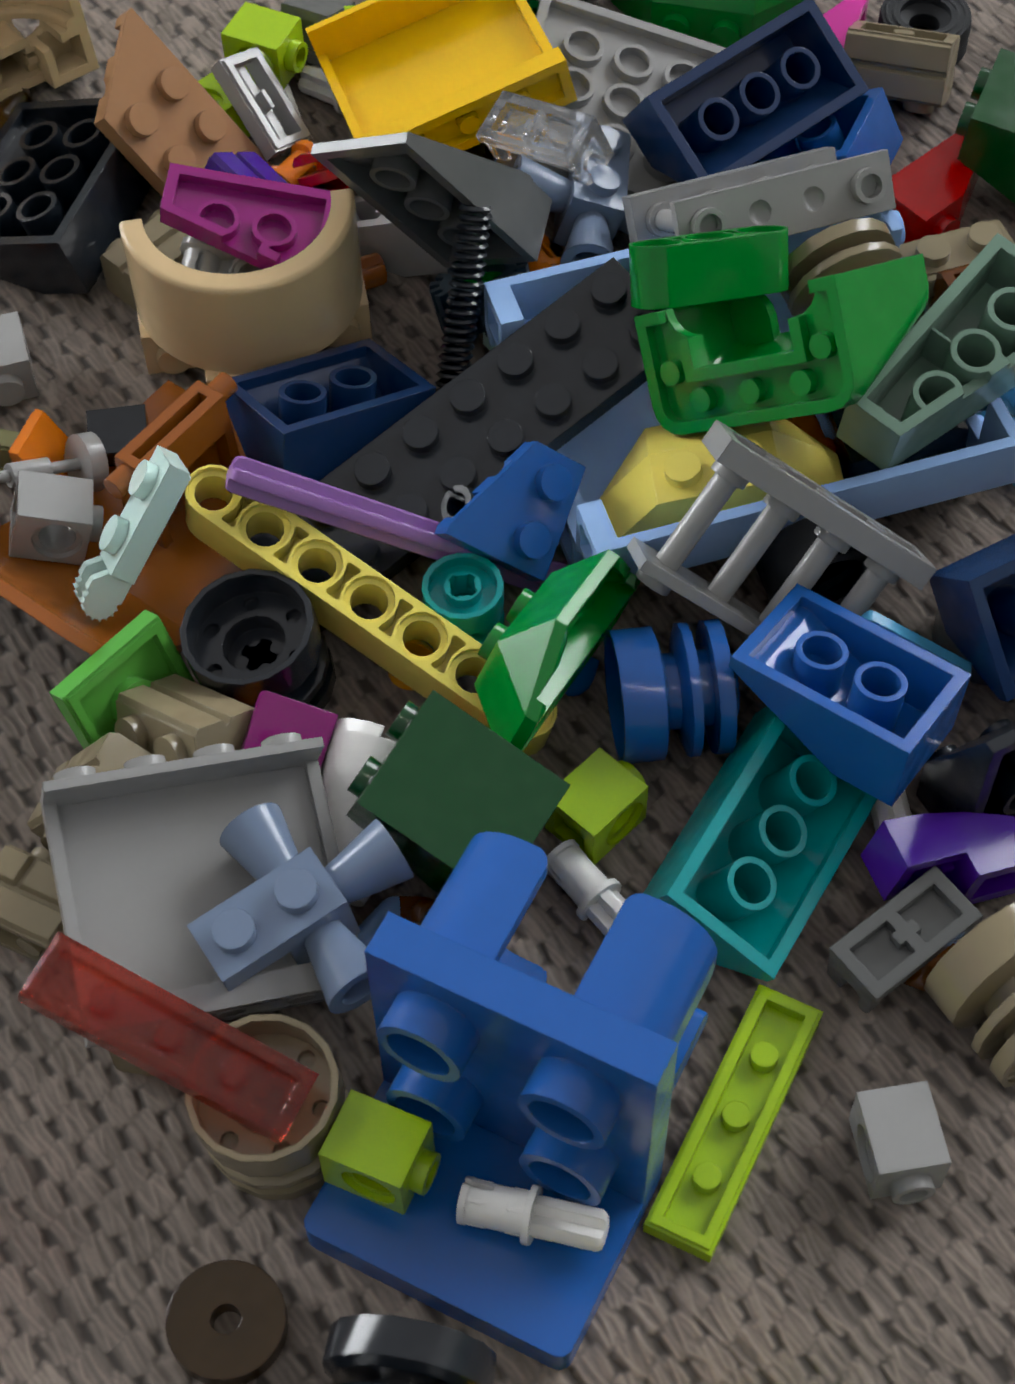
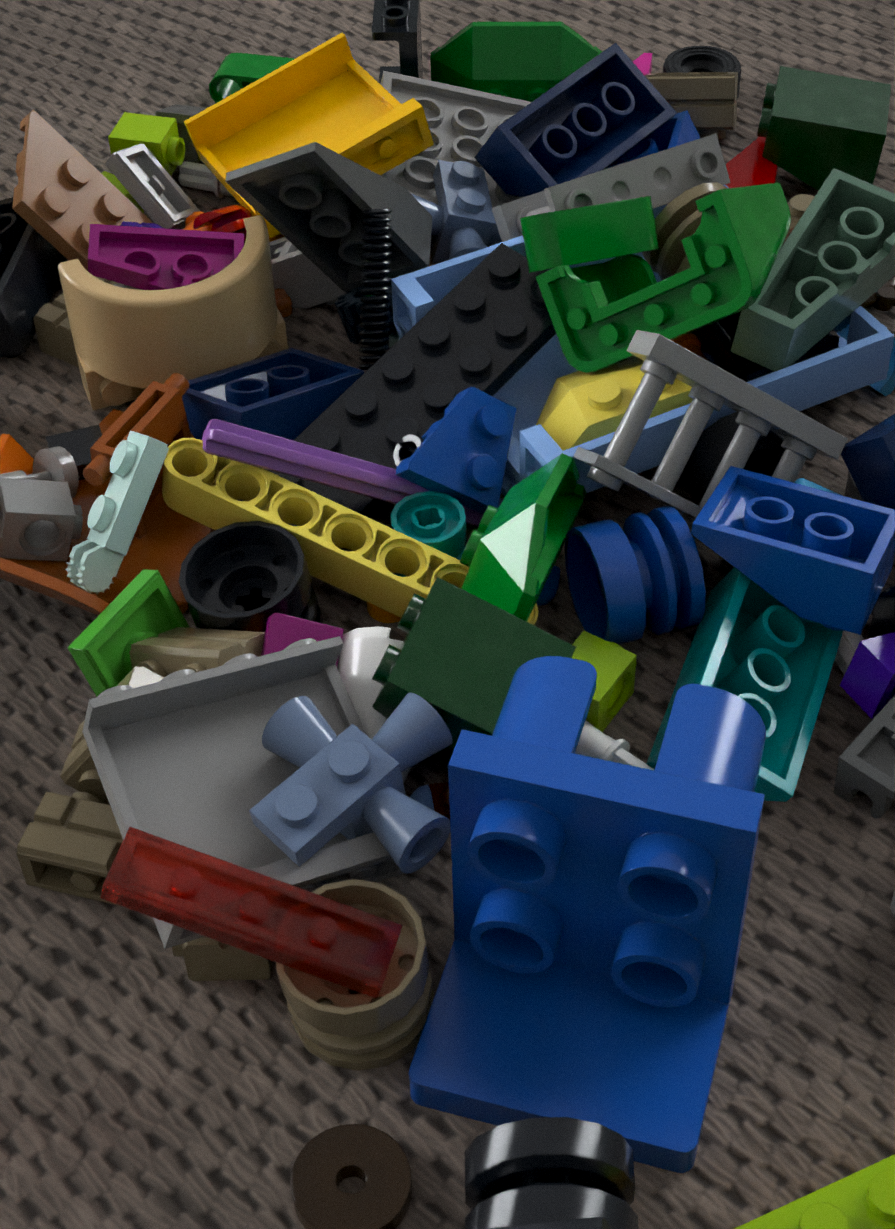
camera: 10 degrees left, 10 degrees down
lime brick [318,1089,441,1215] -> none
white axle [456,1176,609,1252] -> none
clear hinge [475,90,614,185] -> none
lime tile [643,984,824,1263] -> none

